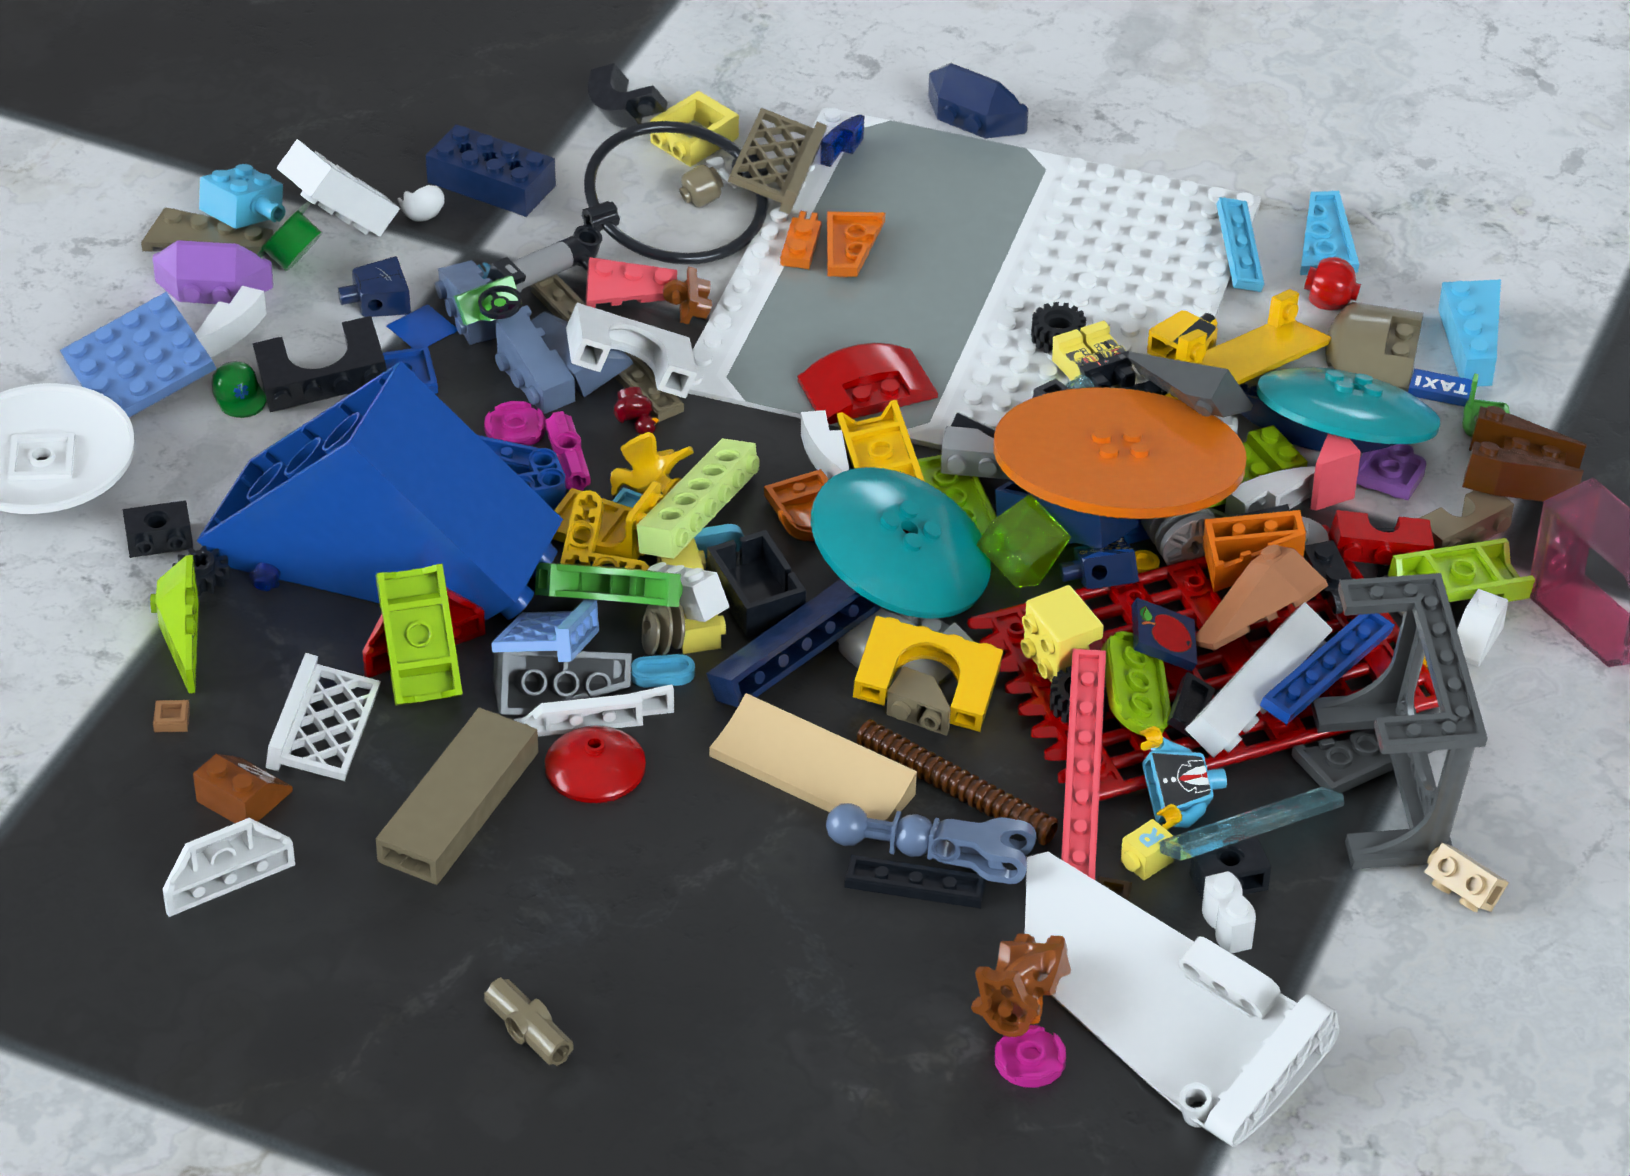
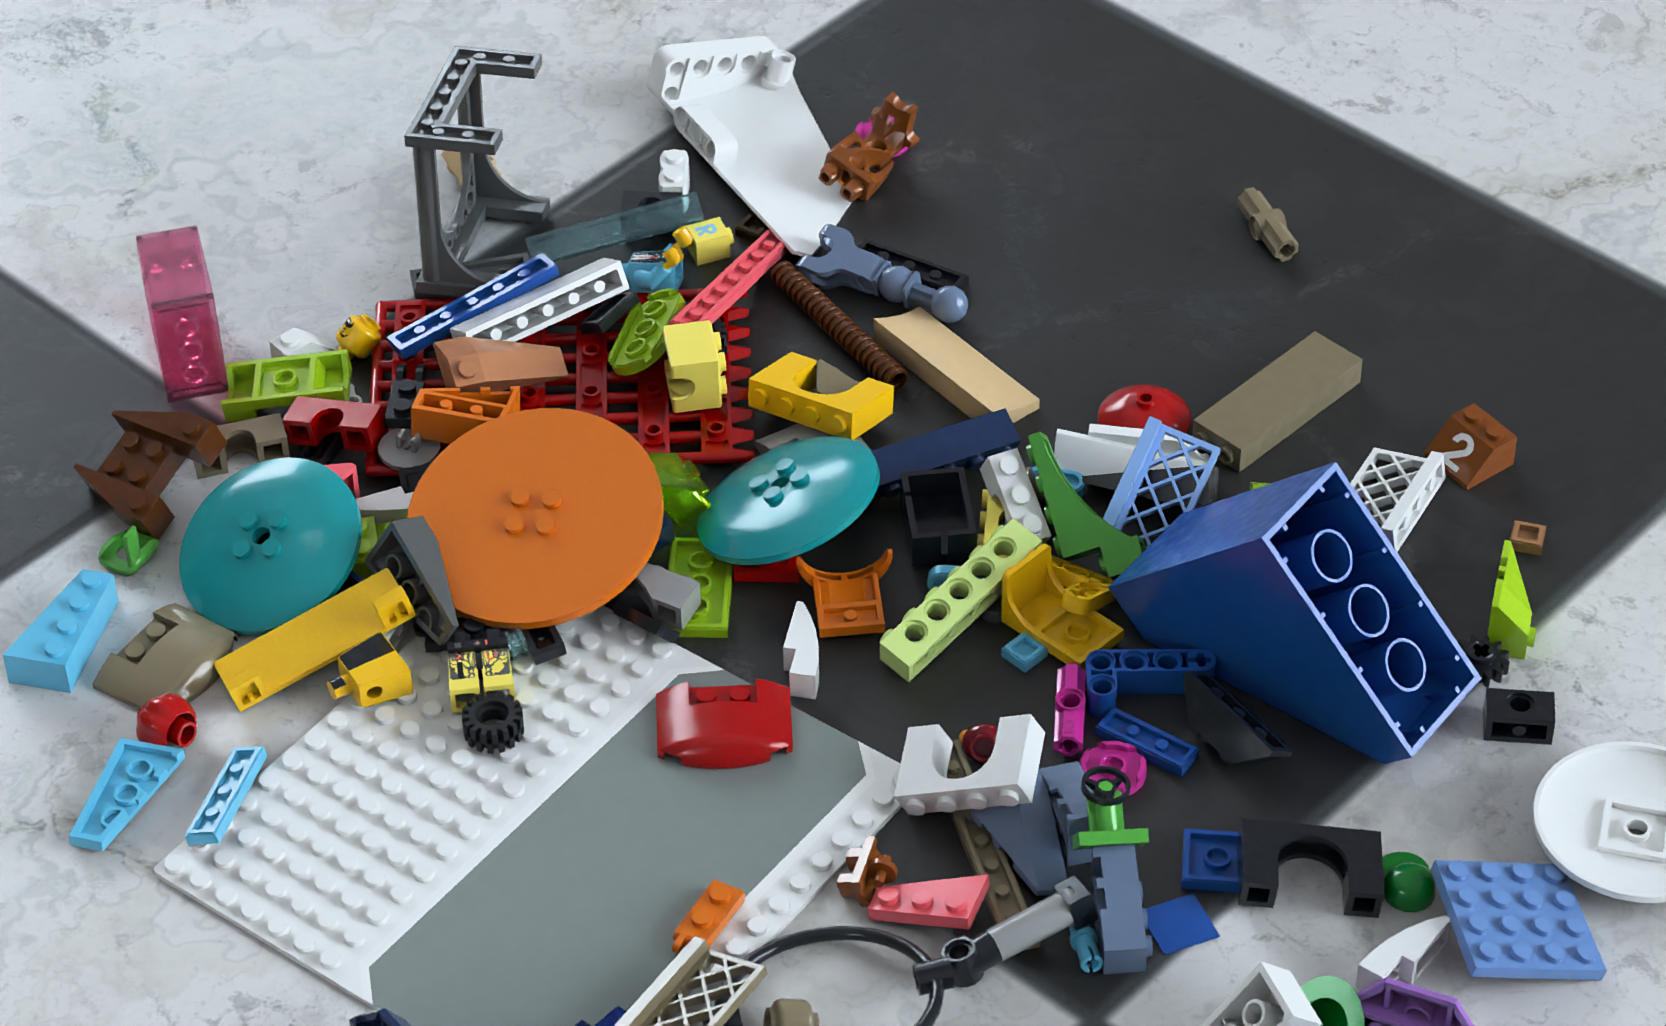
camera: 160 degrees left, 0 degrees up
white wedge [163,818,295,917] -> none
dark blue torso [338,256,411,317] -> none
yellow animal [610,432,694,497] -> none
orange wing [827,211,886,277] -> none
yellow piece [837,399,925,482] -> none
dark blue tile [1131,598,1197,671] -> none
blue tile [1408,369,1472,407] -> none

